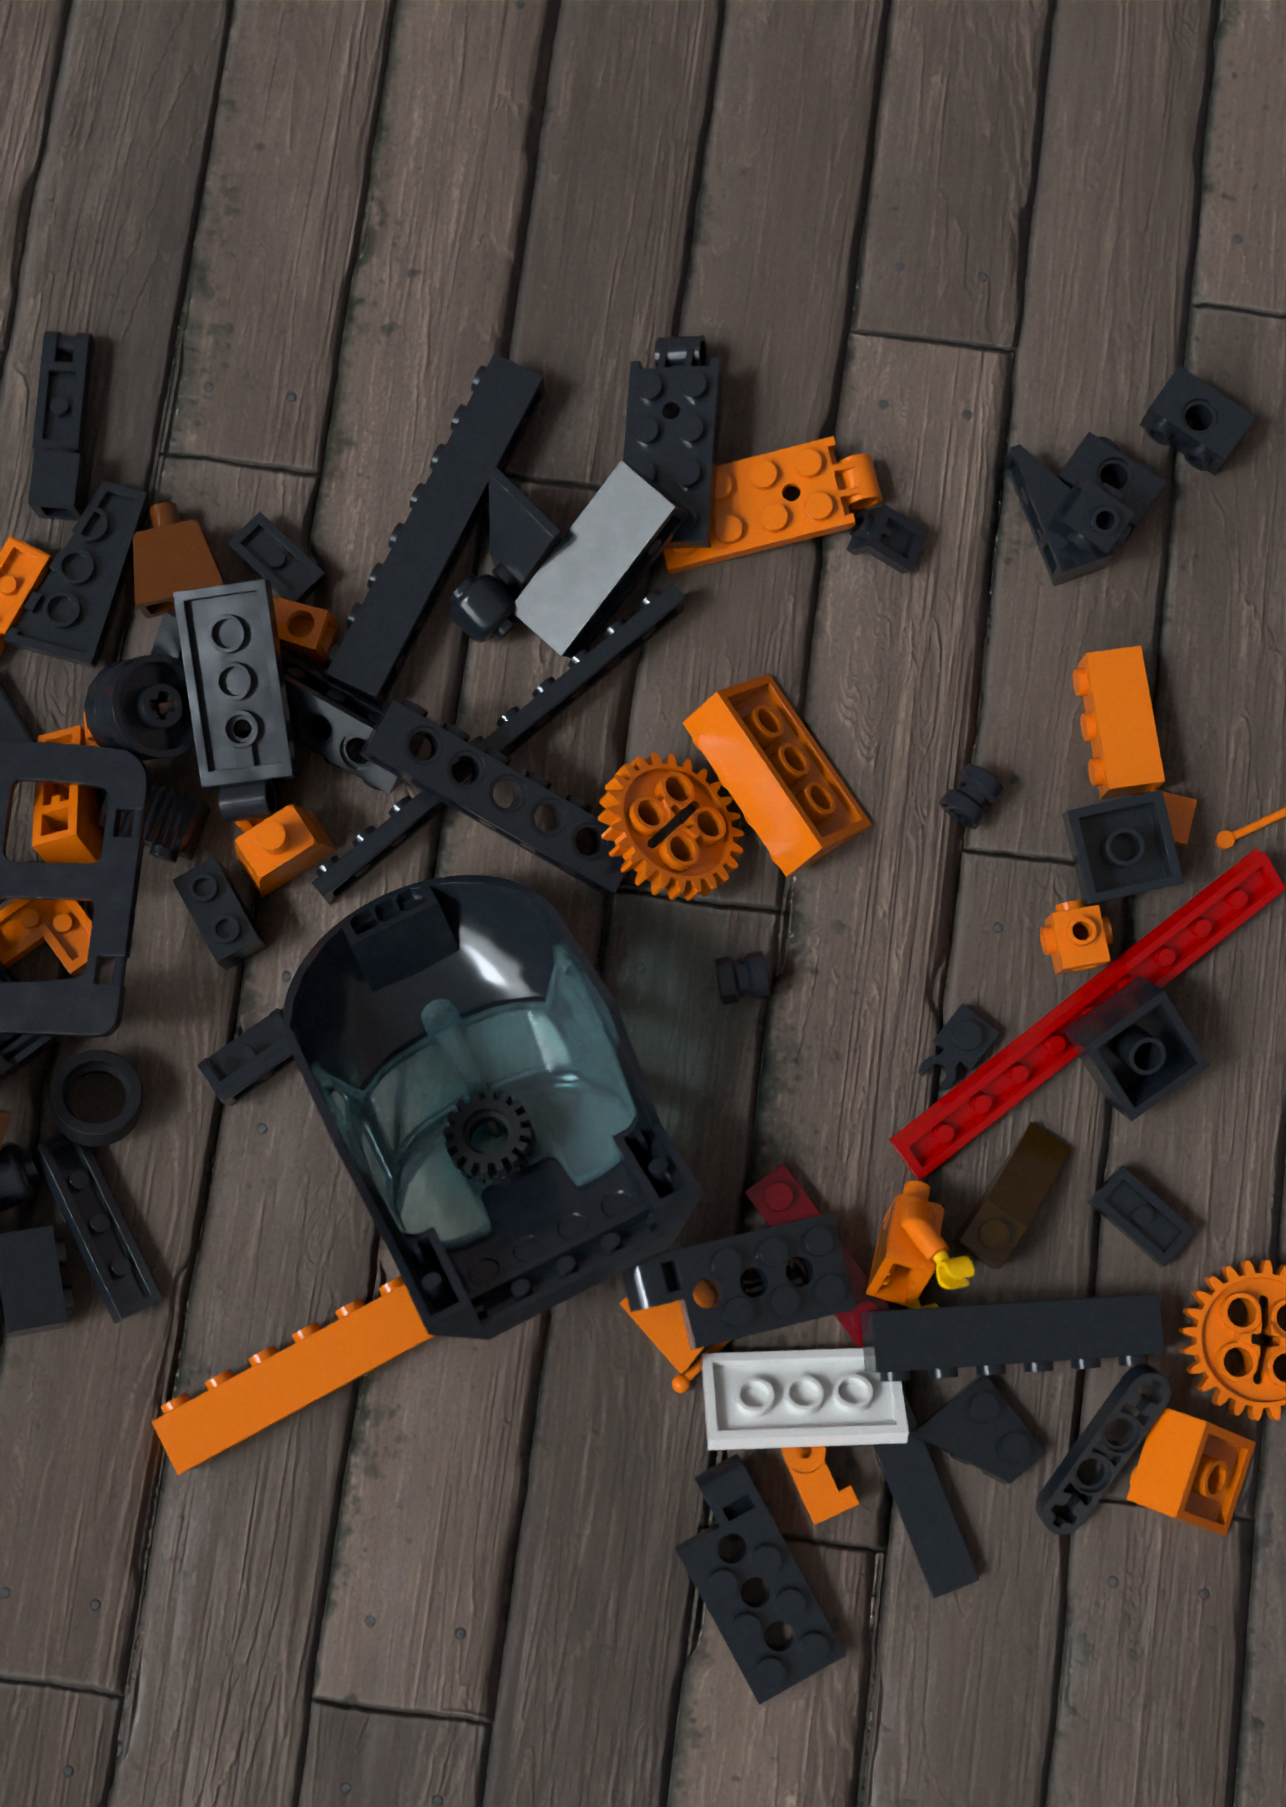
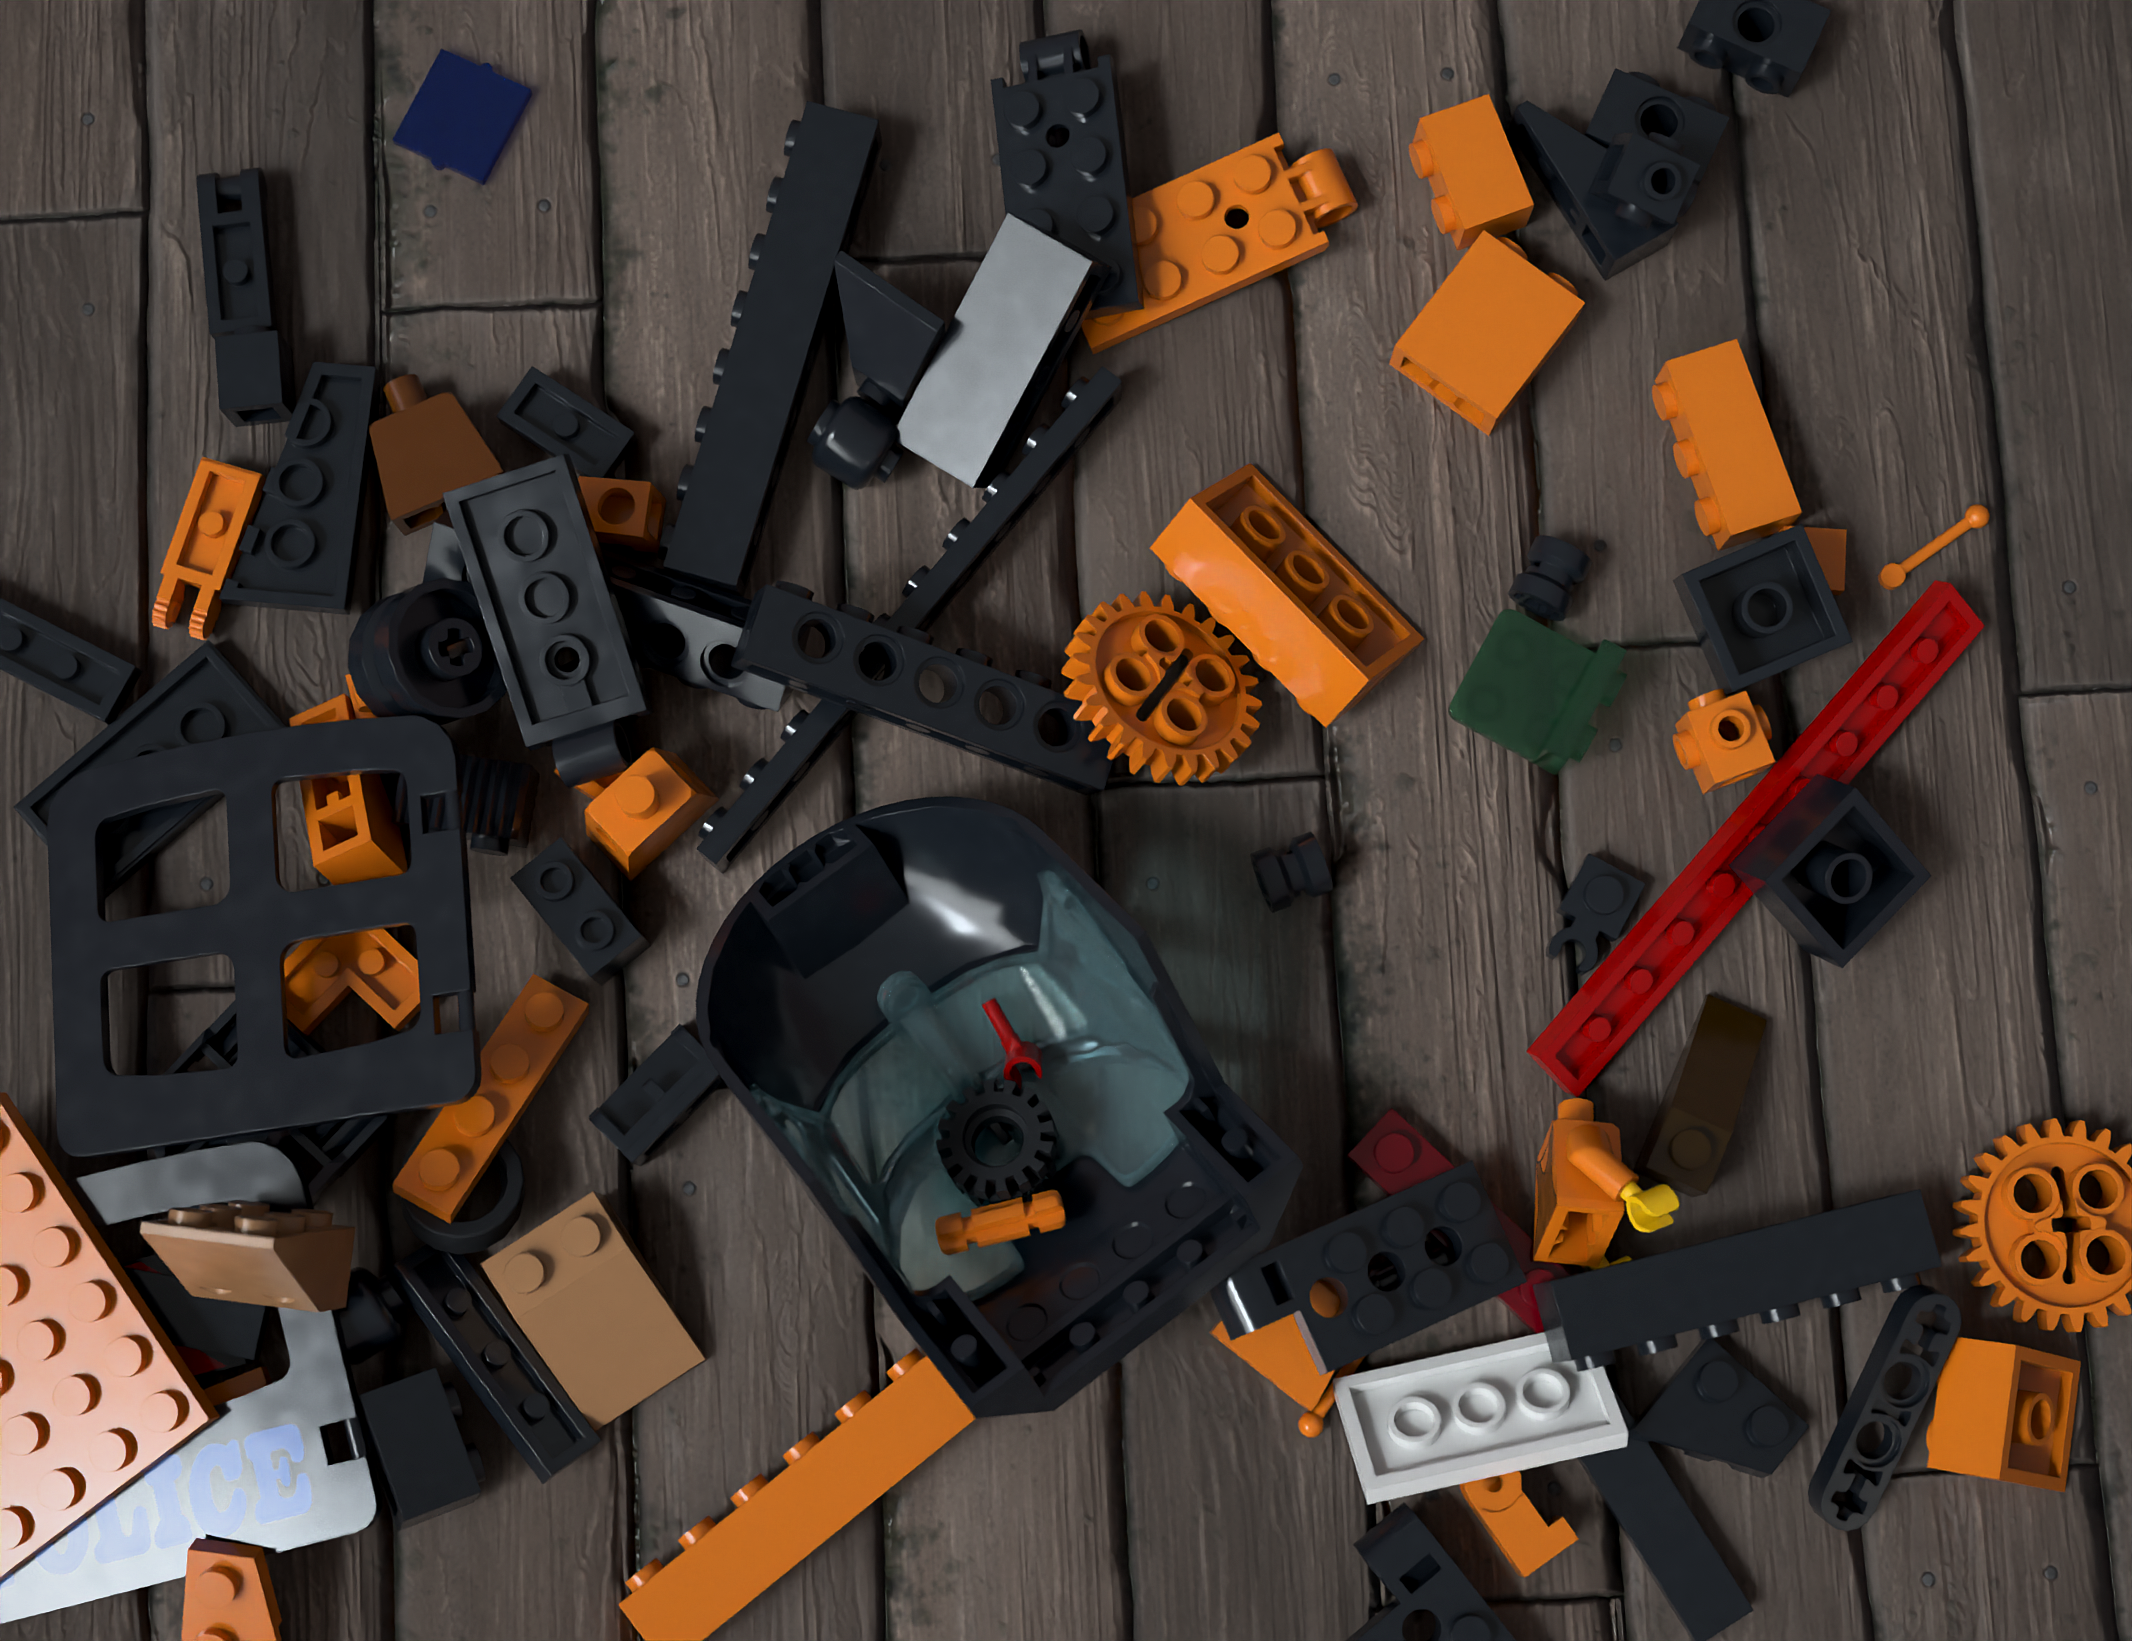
camera: 10 degrees left, 0 degrees up
black bracket [847,505,929,574] -> none
black plate [1088,1165,1196,1267] -> none
none -> clear blue piece [392,48,533,185]
none -> orange plate [393,974,589,1224]
none -> medium nougat slope [481,1191,707,1431]
none -> orange axle [935,1190,1066,1255]
none -> red hand [981,997,1044,1090]
none -> orange brick [1389,230,1585,436]
none -> orange brick [1409,94,1534,251]
none -> clear green bracket [1448,609,1628,775]

